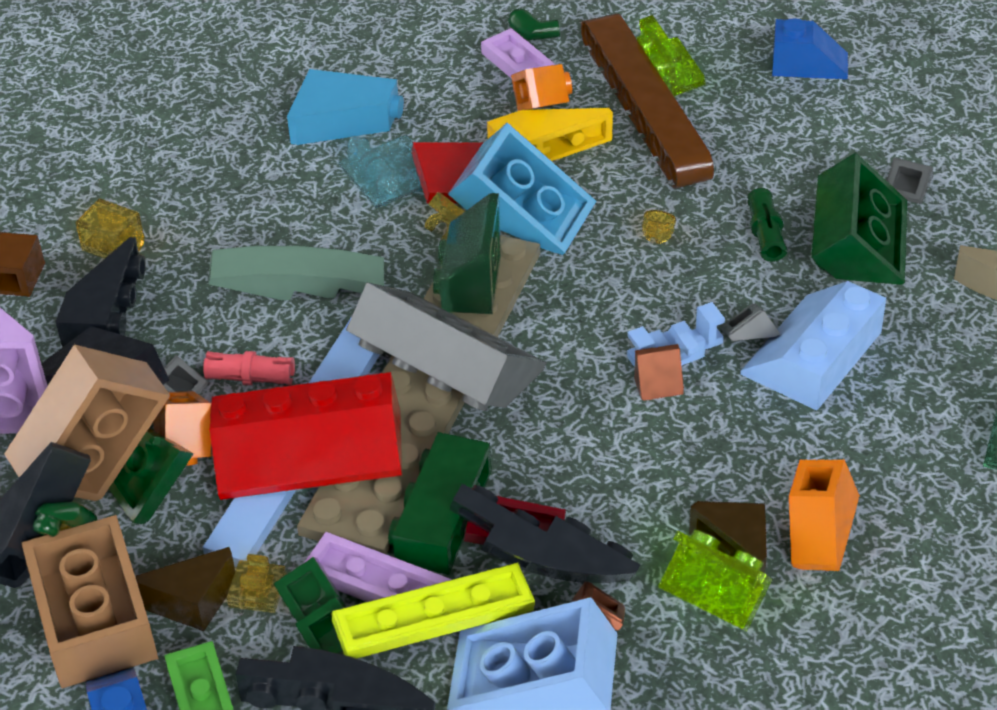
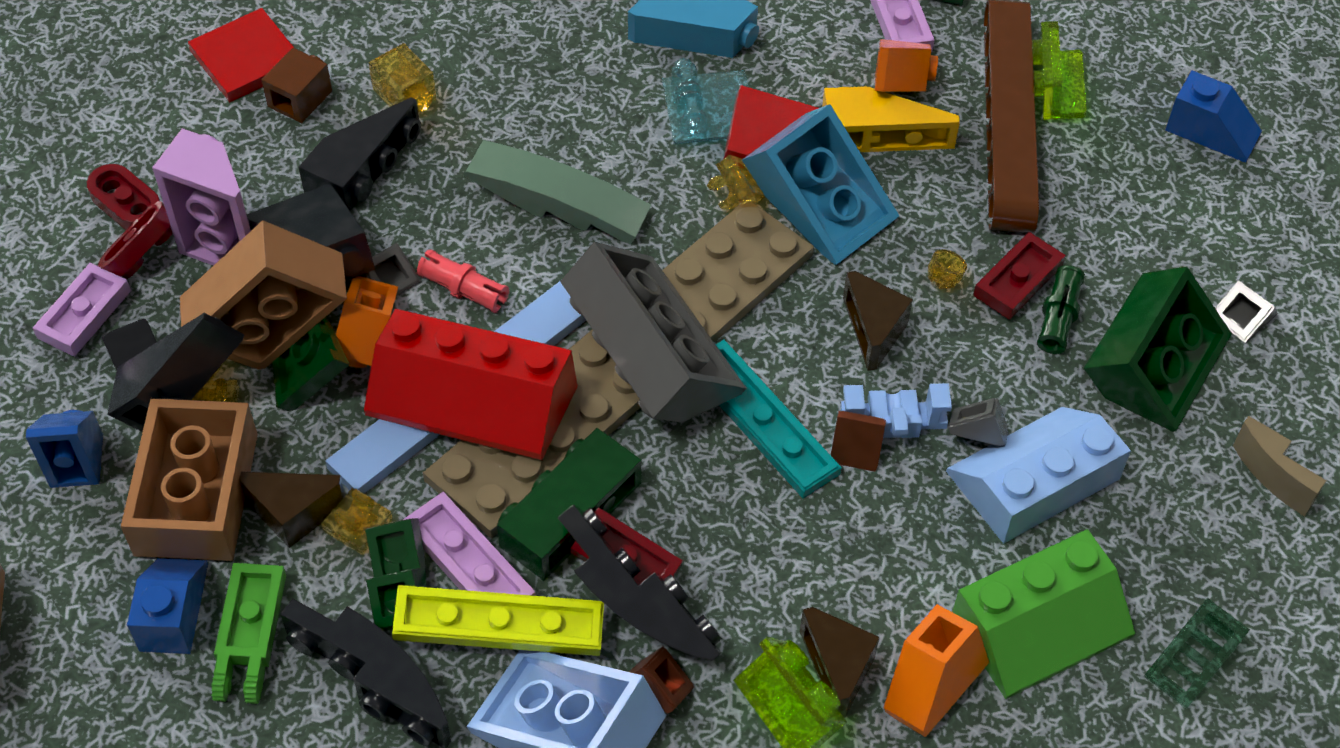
camera: 20 degrees right, 10 degrees up
dark green arm [33,502,98,537] -> none
clear green slope [433,193,501,314] -> none
none -> teal tile [715,340,842,499]
none -> dark brown slope [843,271,913,371]
none -> bright green slope [952,529,1135,699]
none -> dark red plate [973,232,1066,320]

